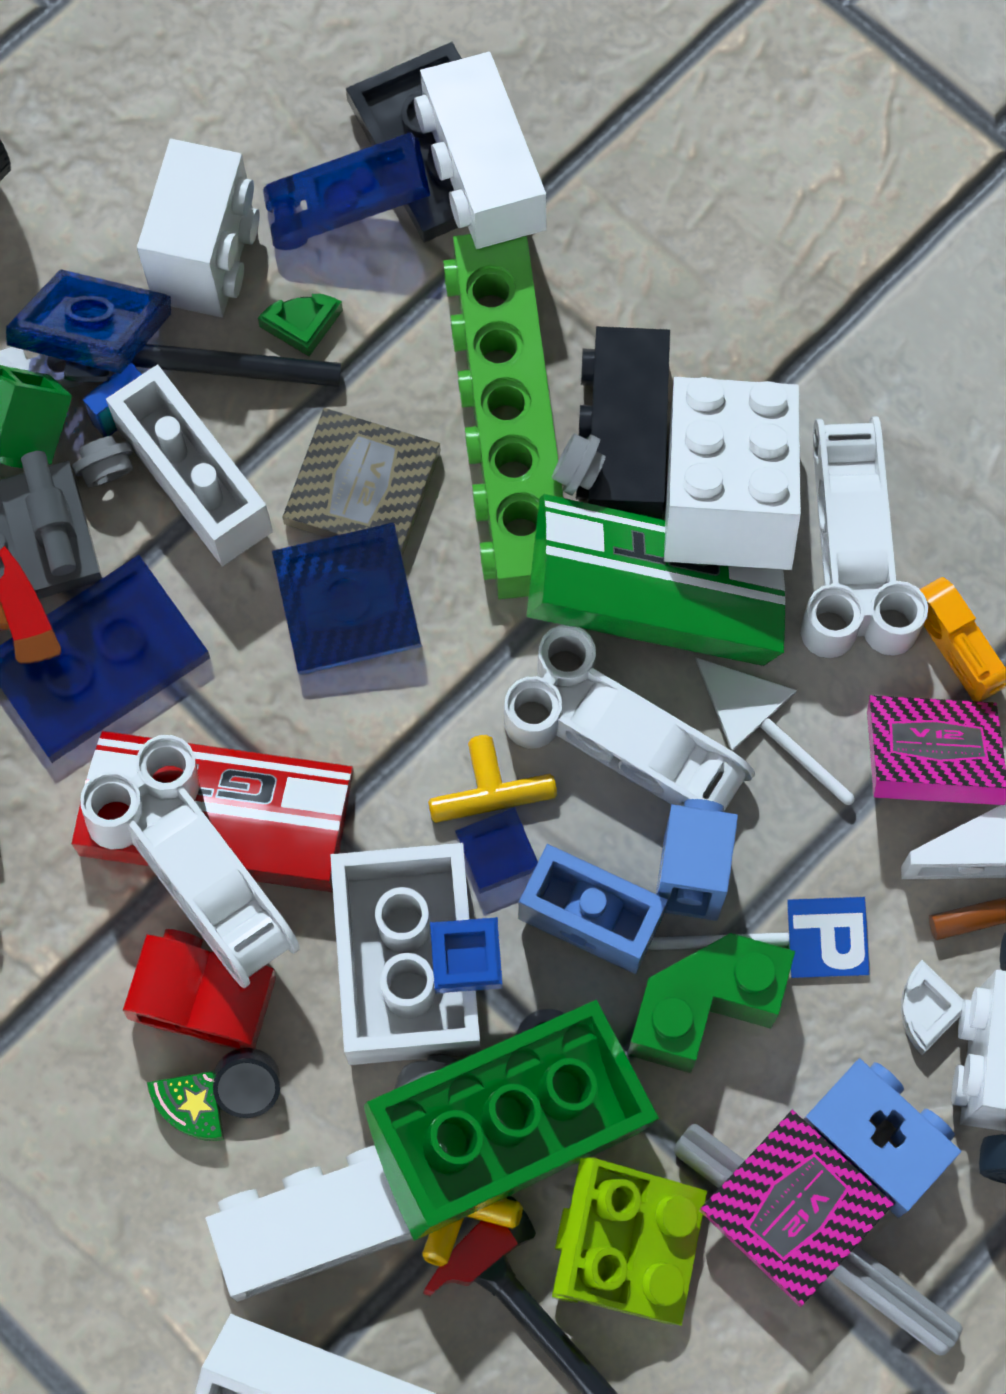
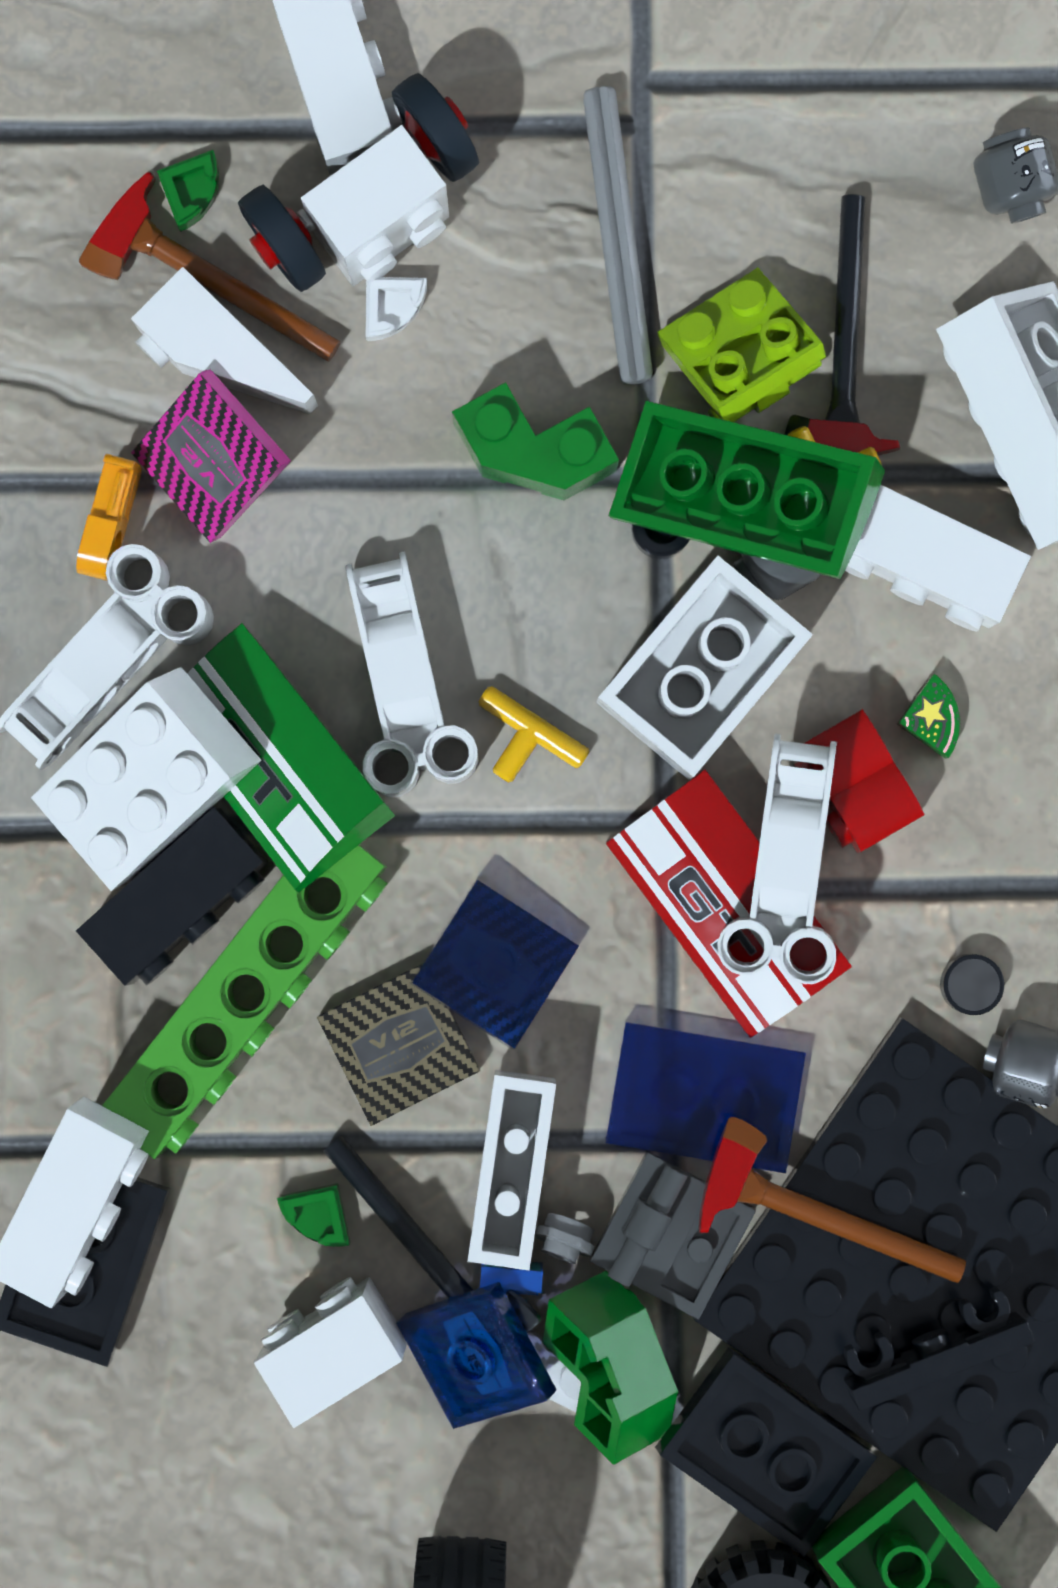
camera: 140 degrees left, 15 degrees up
tile [213,1048,280,1118] -> none
clear blue plate [263,132,431,250] -> none
blue tile [430,917,503,994] -> none
clear blue tile [455,807,538,894] -> none
medium blue brick [518,844,668,974] -> none
light grey plate [552,433,606,496] -> none
piece [649,897,869,978] -> none
medium blue brick [656,799,738,921] -> none
white piece [696,658,855,805] -> none
tile [699,1109,894,1307] -> none
medium blue brick [803,1058,962,1218] -> none

